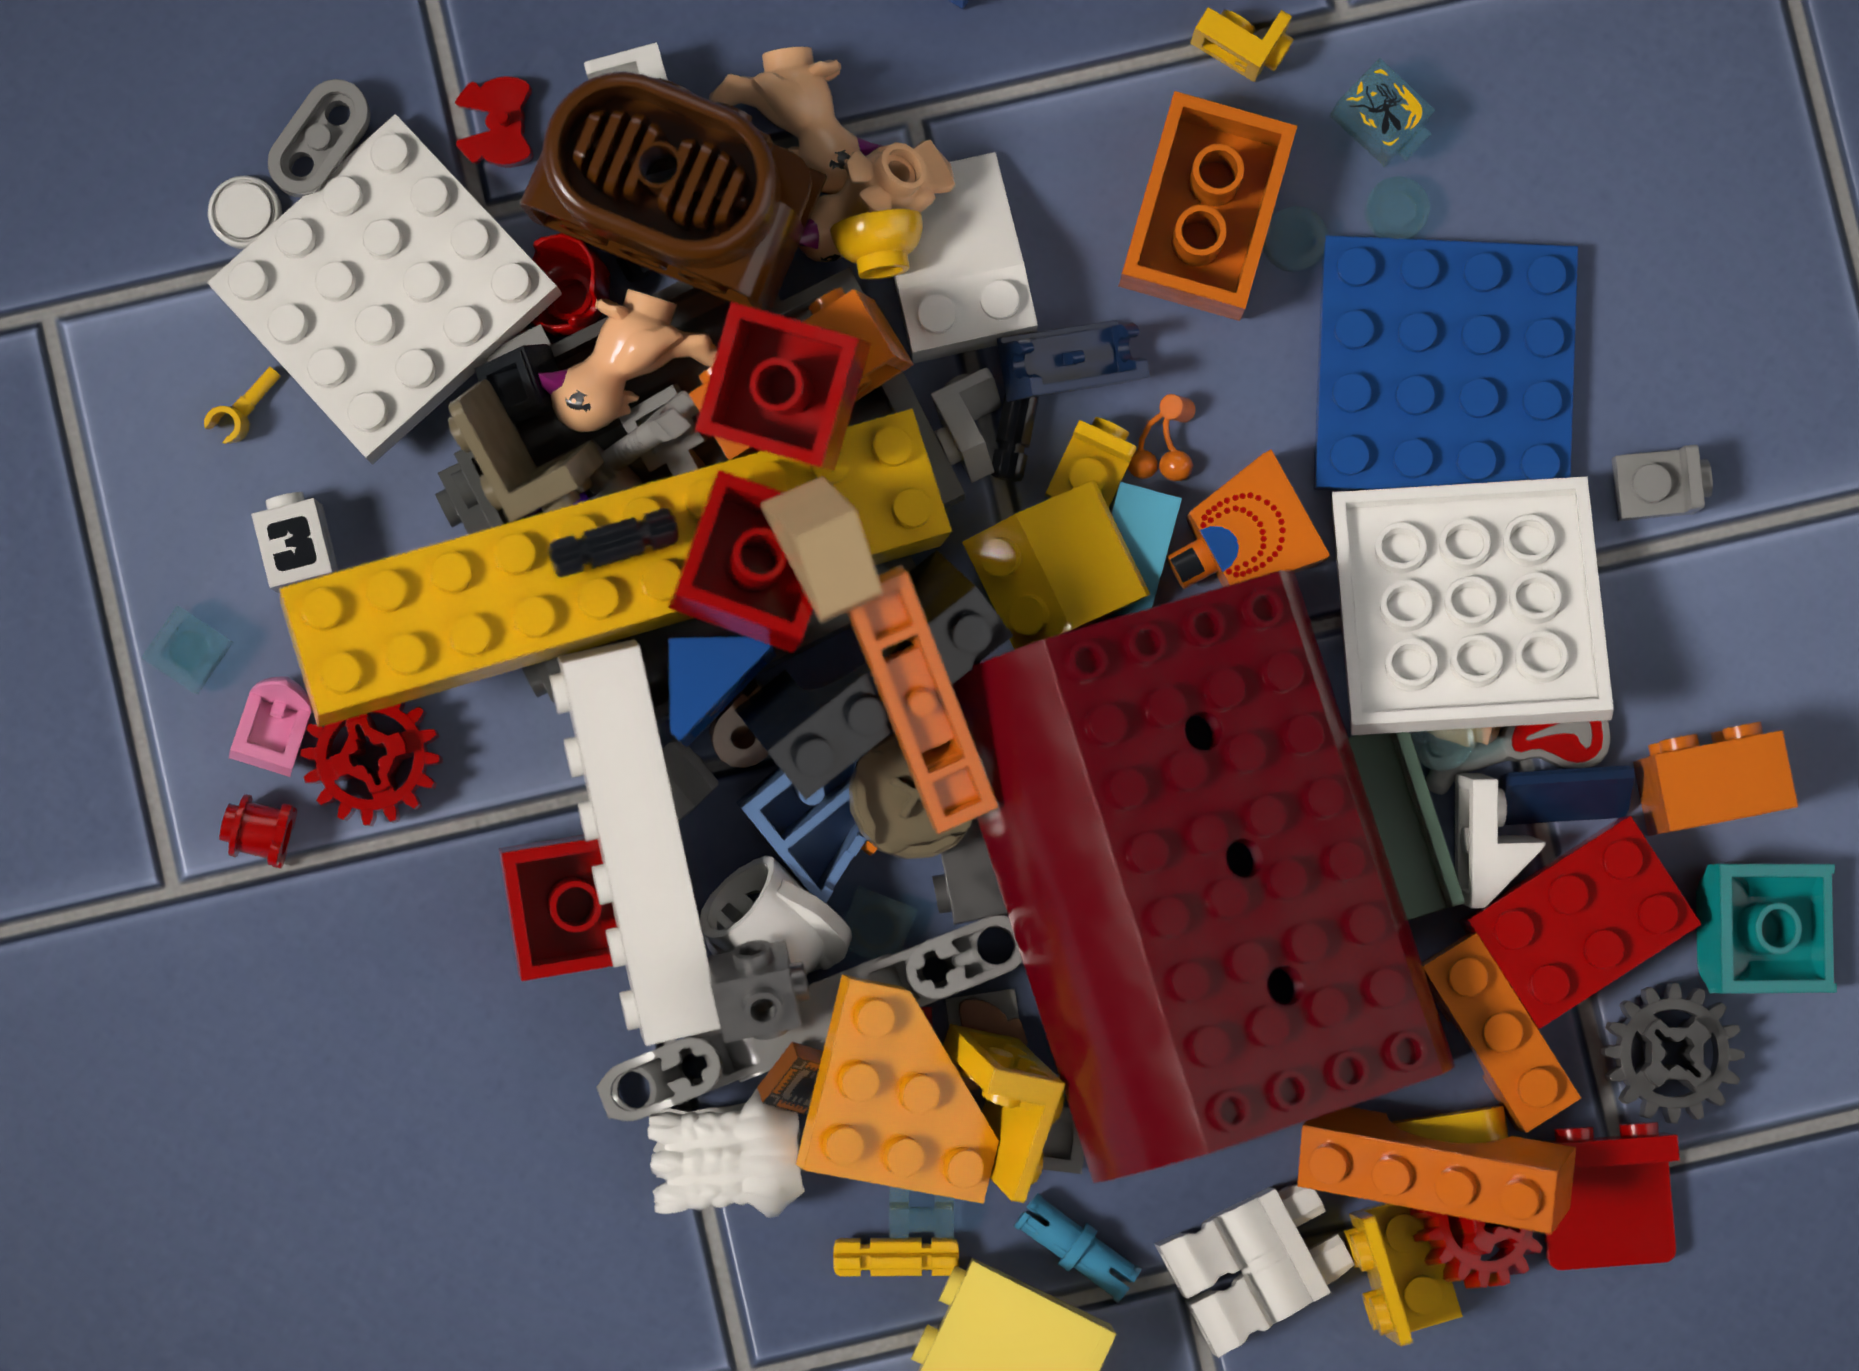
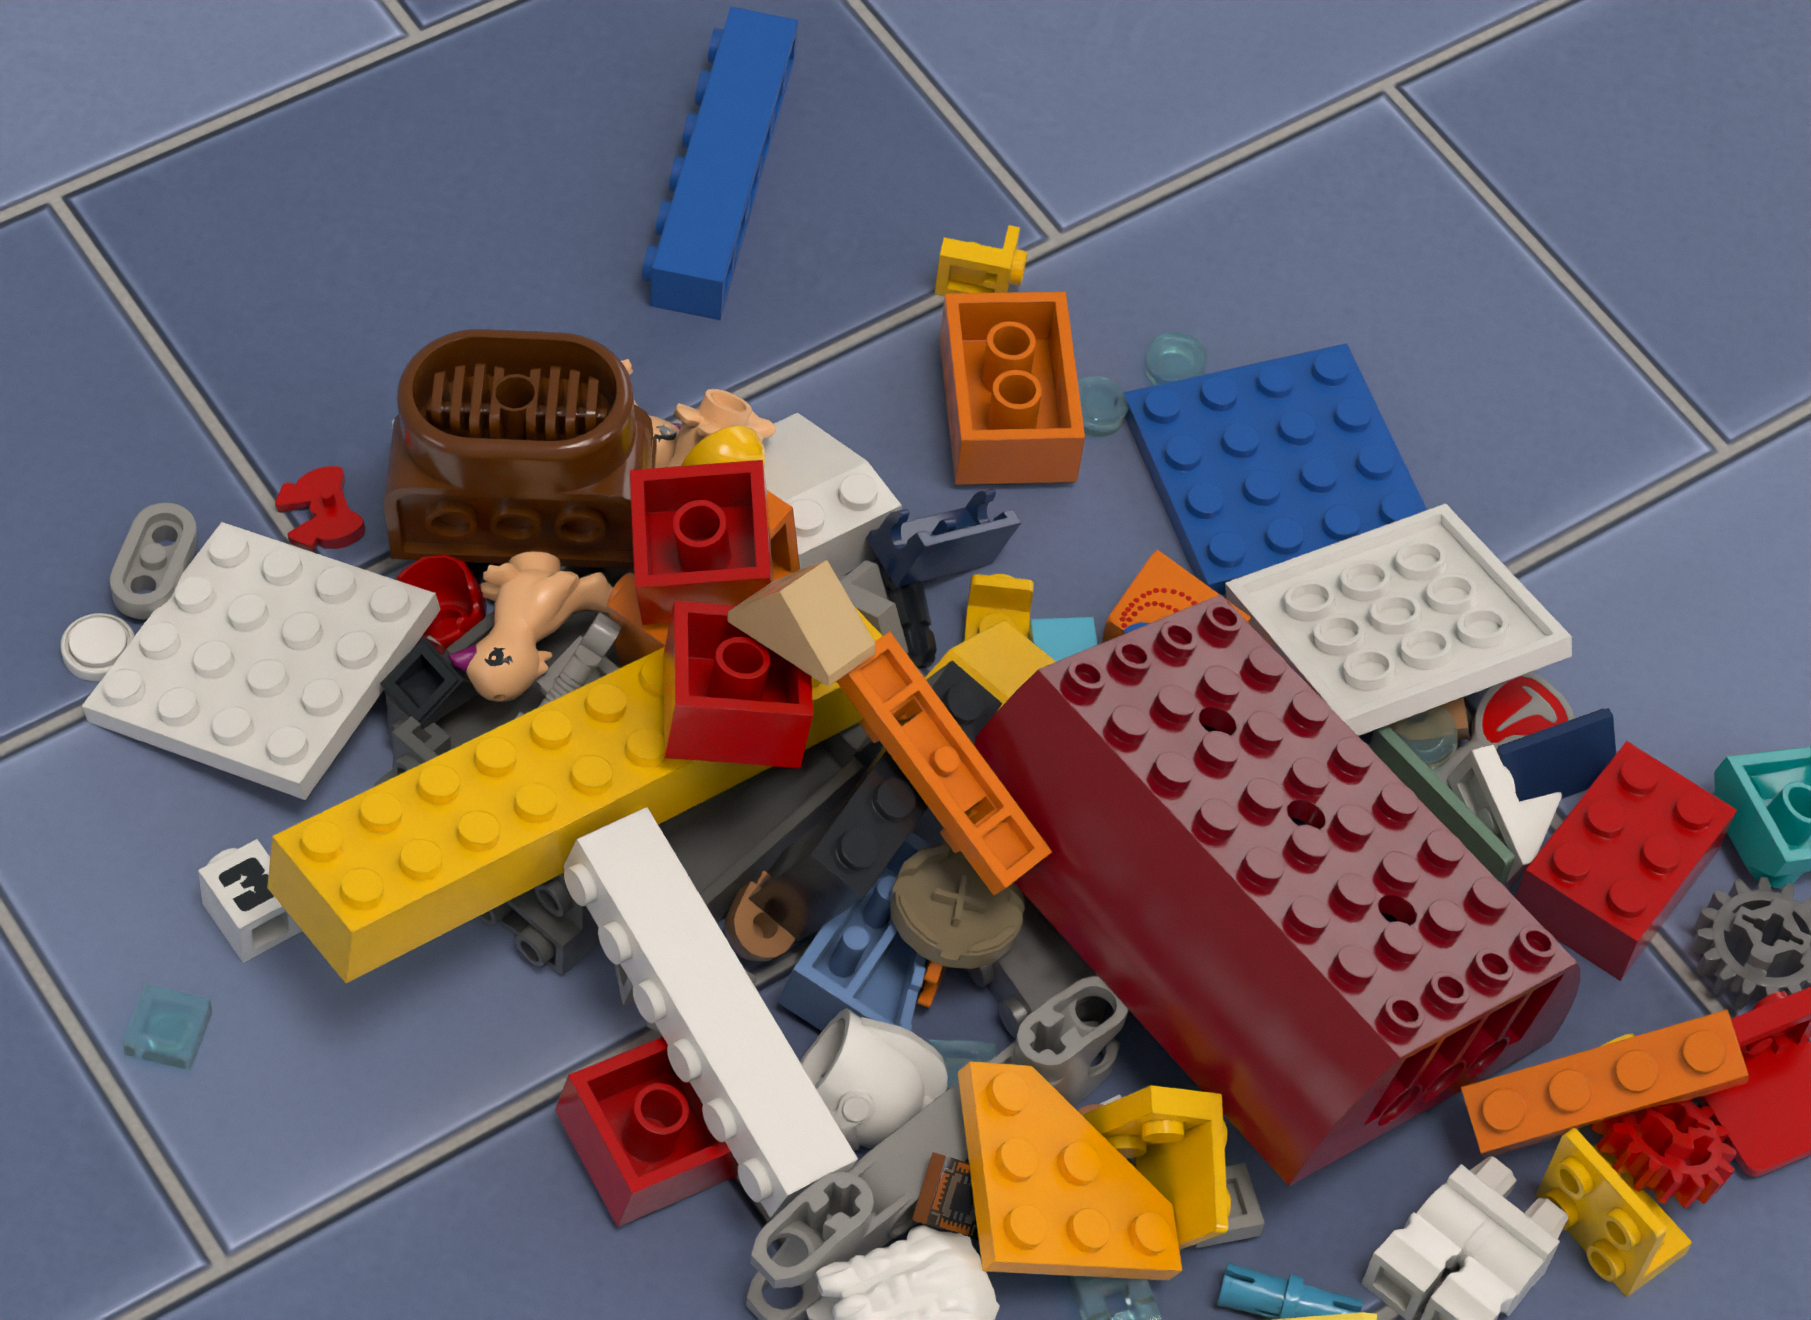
camera: 25 degrees left, 30 degrees down
yellow hand [204,366,281,444] -> none
red brick [219,794,297,869] -> none
bright pink plate [229,676,312,777] -> none
red gear [300,702,443,826] -> none
dark tan bracket [448,379,604,522] -> none
black axle [548,508,679,578] -> none
blue slope [669,637,776,748] -> none
flat silver brick [708,940,811,1043] -> none
orange piece [1128,394,1196,481] -> none
clear light blue brick [1330,58,1435,167] -> none
orange arch [1422,933,1581,1133] -> none
light grey bracket [1612,445,1713,521] -> none
orange brick [1633,722,1798,836] -> none

